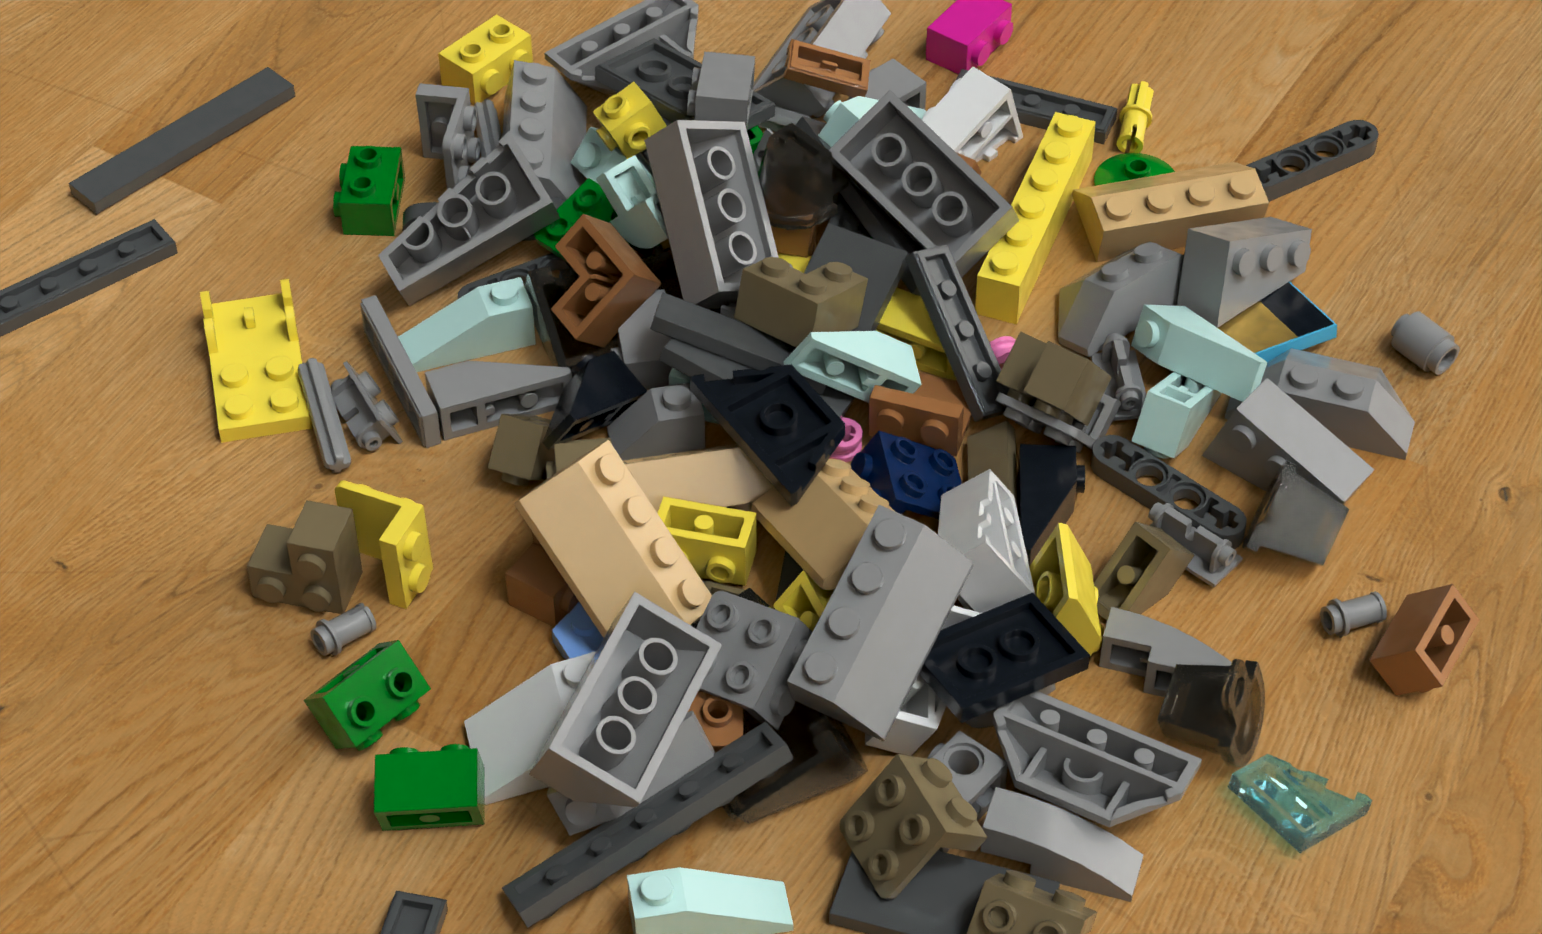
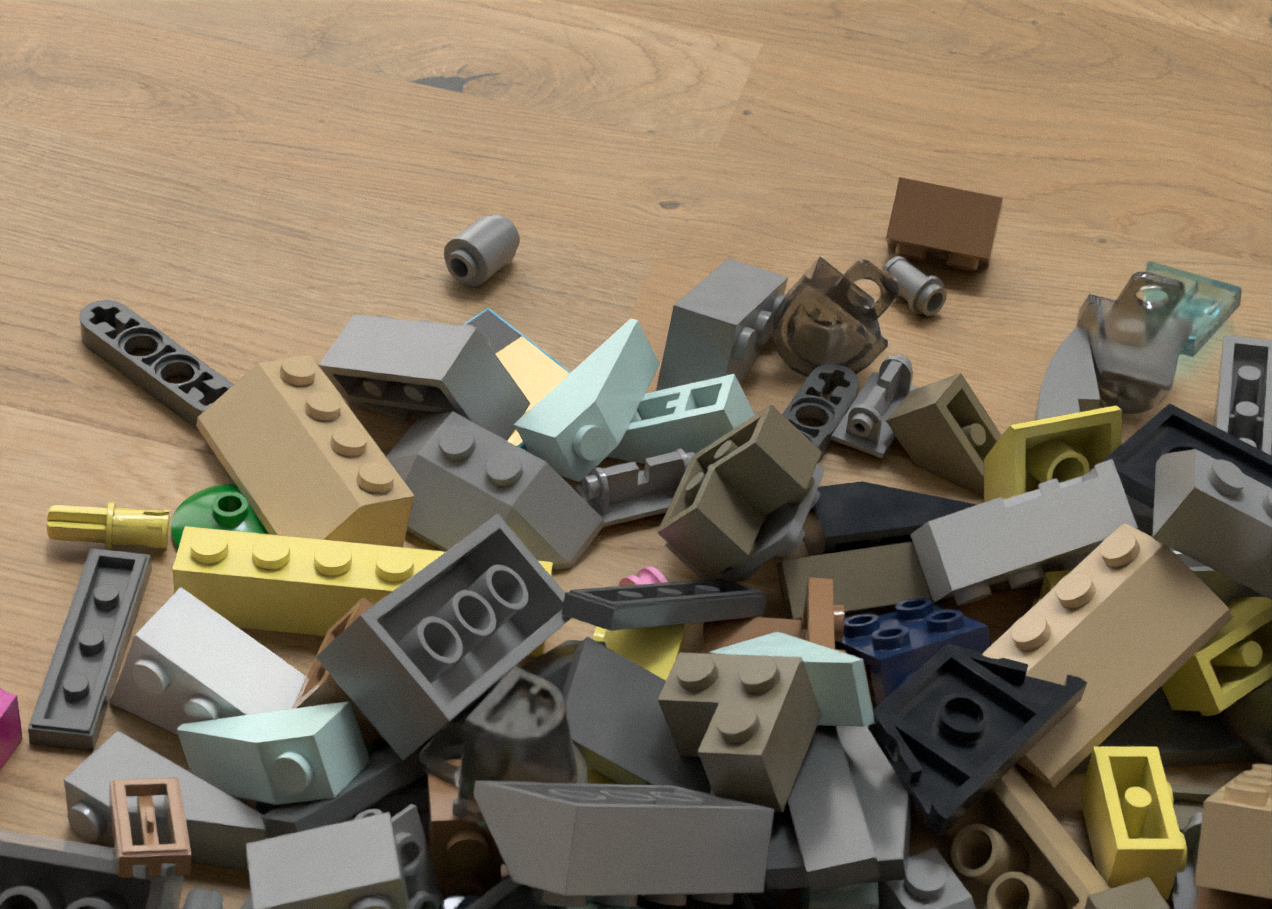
camera: 110 degrees left, 5 degrees down
light grey wedge [1225,348,1415,460] -> none

